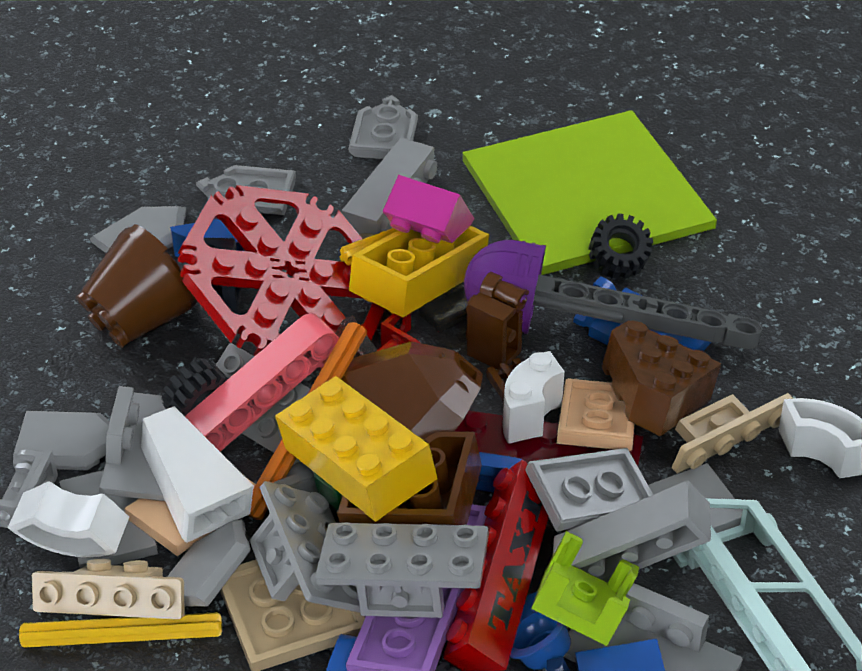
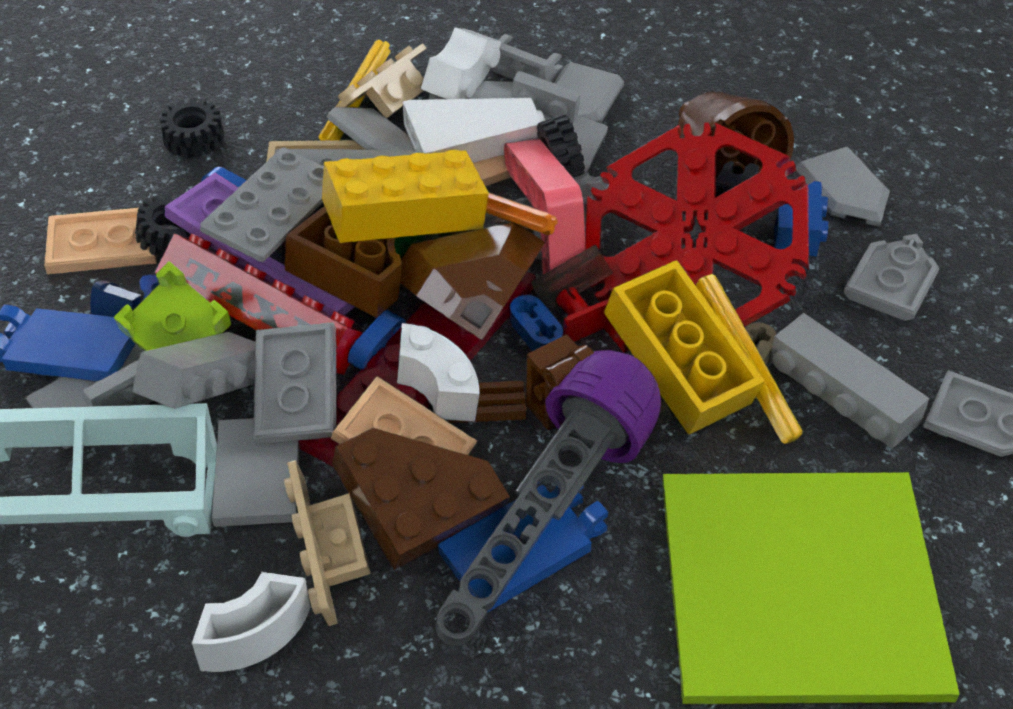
camera: 110 degrees right, 5 degrees up
dark pink slope [383,175,474,243] -> none
black tyre [588,214,653,279] -> none

